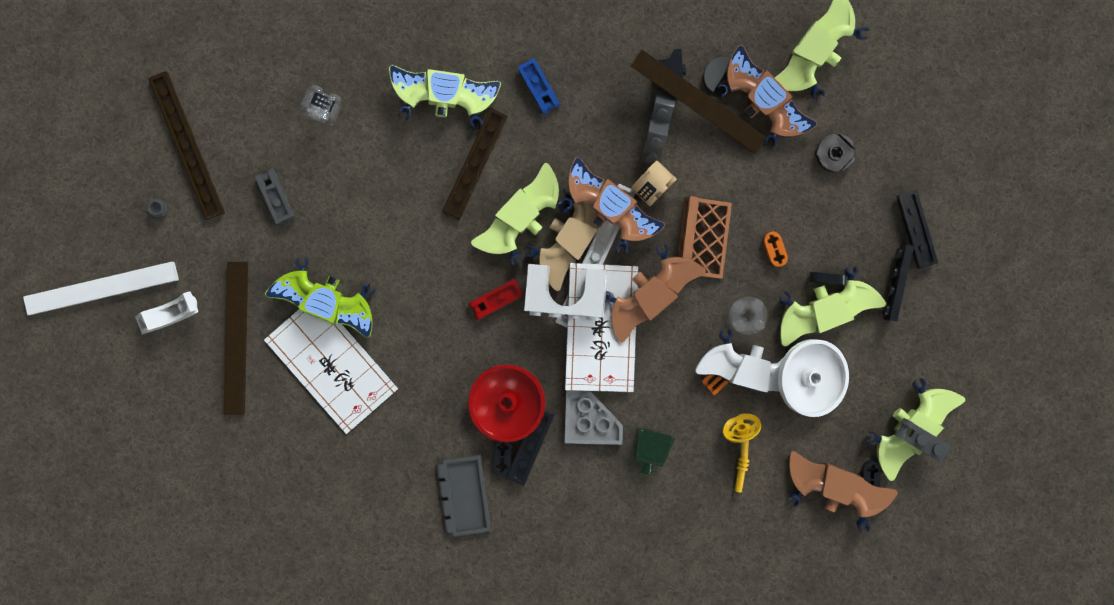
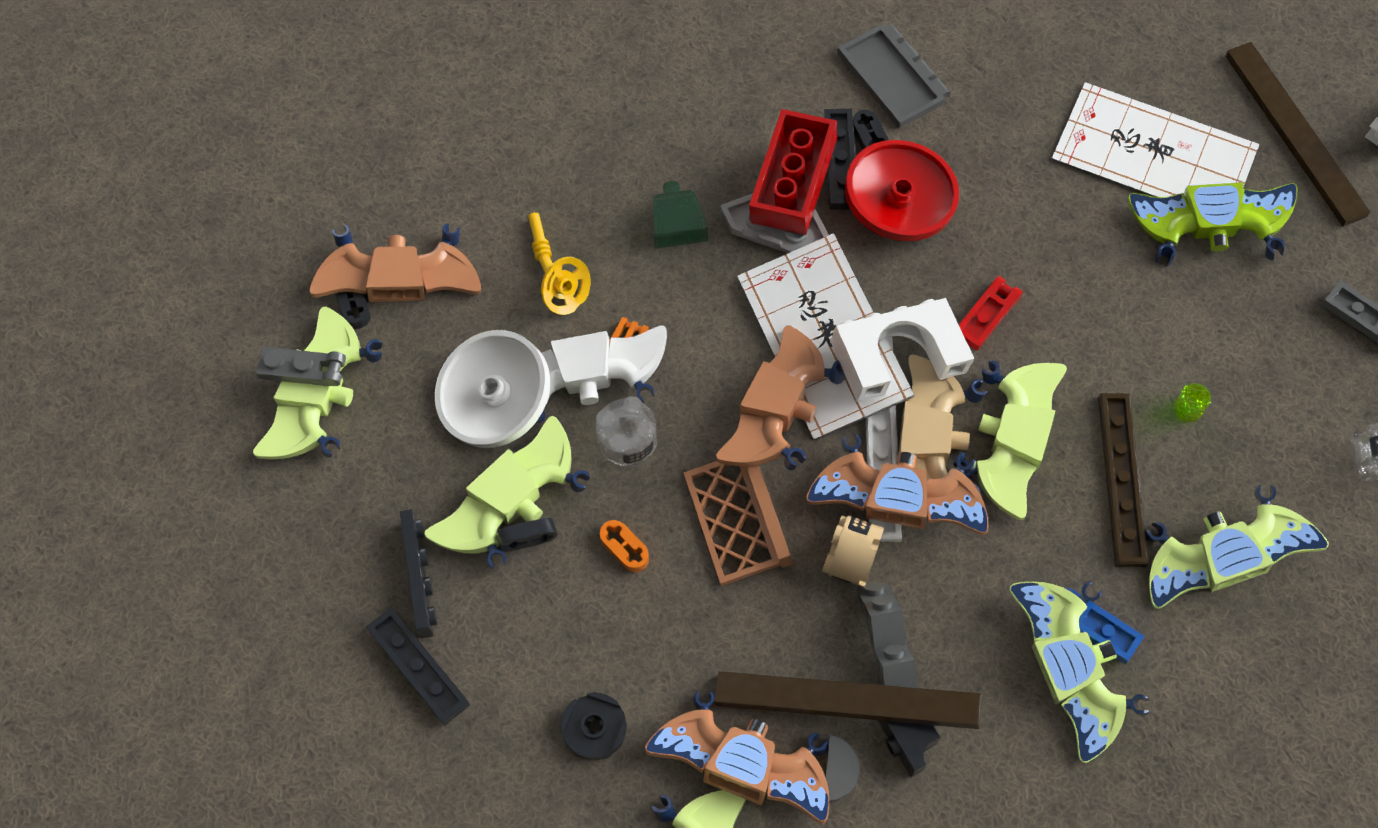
camera: 155 degrees right, 25 degrees down
none -> red brick [749,109,837,235]
none -> torso [1010,581,1150,763]
none -> clear neon green wheel [1173,383,1211,422]

